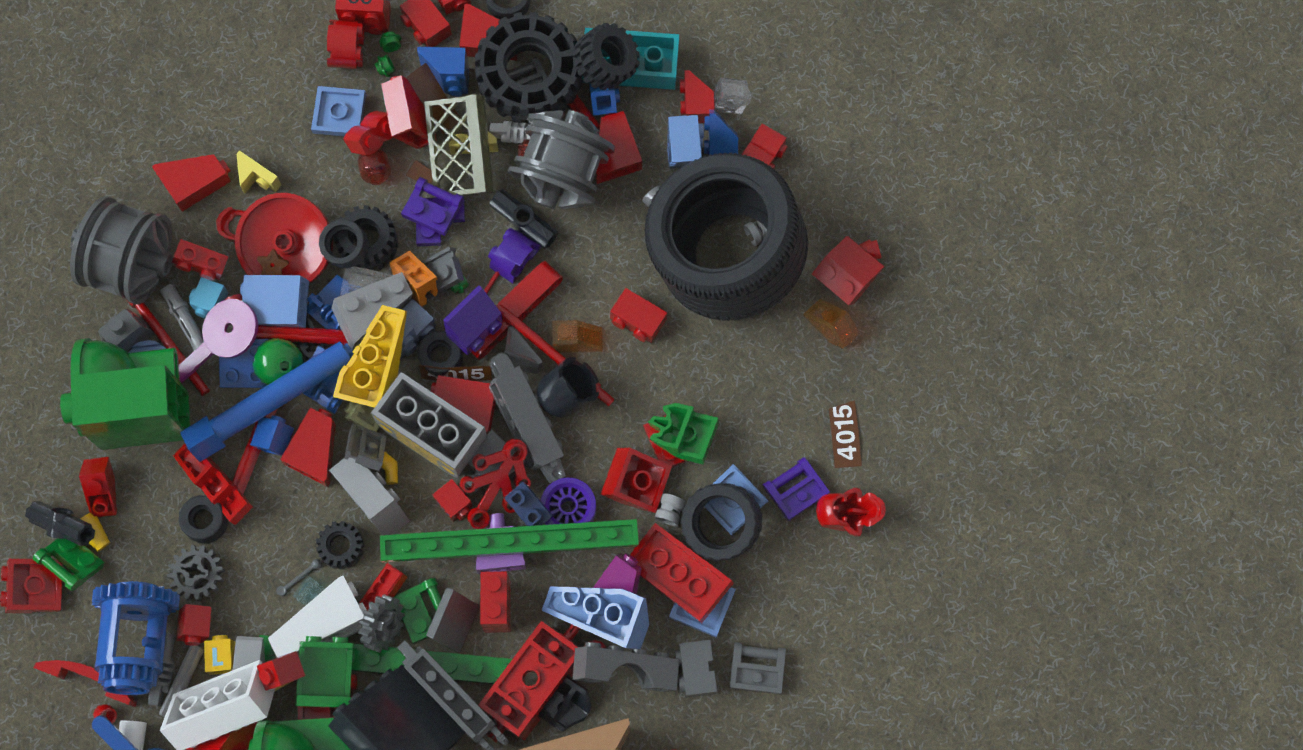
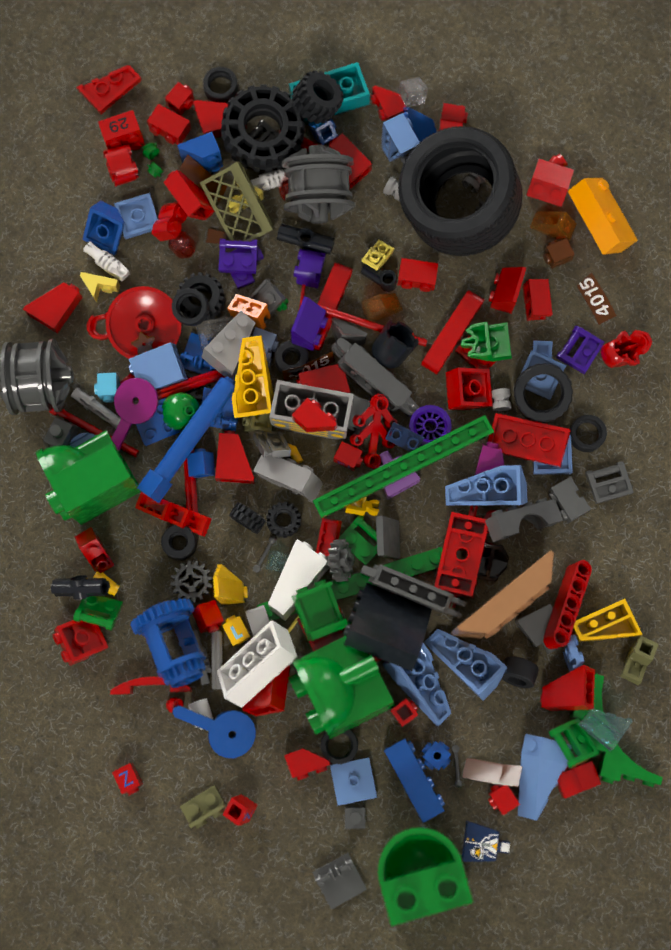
camera: 20 degrees left, 5 degrees up
red plate [172,239,228,281] -> none
red brick [257,651,305,691] -> none
red brick [480,571,511,633] -> none
none -> blue slope [83,201,125,255]
none -> white hinge [83,242,129,281]
none -> yellow wedge [213,564,248,605]
none -> black tyre [229,502,266,534]
none -> red slope [292,398,337,432]
none -> yellow plate [345,496,380,516]
none -> black piece [361,264,396,292]
none -> light yellow slope [362,240,394,271]
none -> red beam [421,290,485,375]
none -> red slope [488,267,526,314]
none -> red hinge [523,279,553,321]
none -> medium blue plate [533,340,553,359]
none -> reddish brown brick [543,238,575,269]
none -> light orange brick [568,178,638,255]
none -> black tyre [570,415,607,452]

